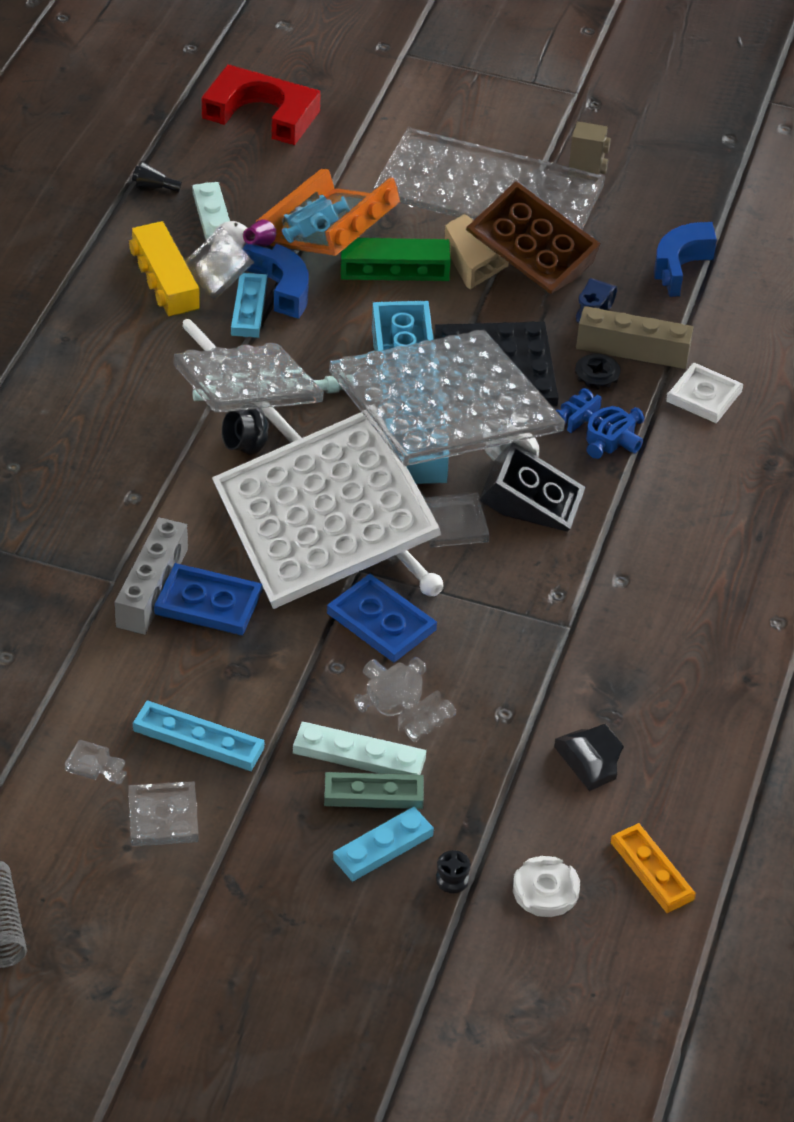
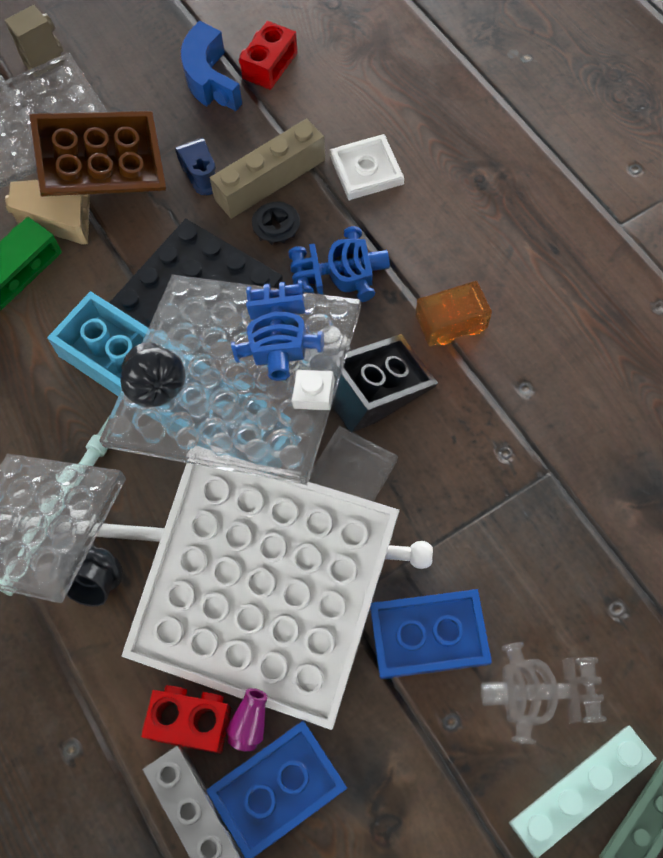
camera: 45 degrees left, 20 degrees up
none -> black piece [120,342,185,407]
none -> red brick [141,685,232,754]
none -> magenta cone [226,688,268,751]
none -> blue piece [231,280,324,381]
none -> red brick [239,21,298,90]
none -> white plate [292,370,335,410]
none -> clear orange brick [415,280,492,346]

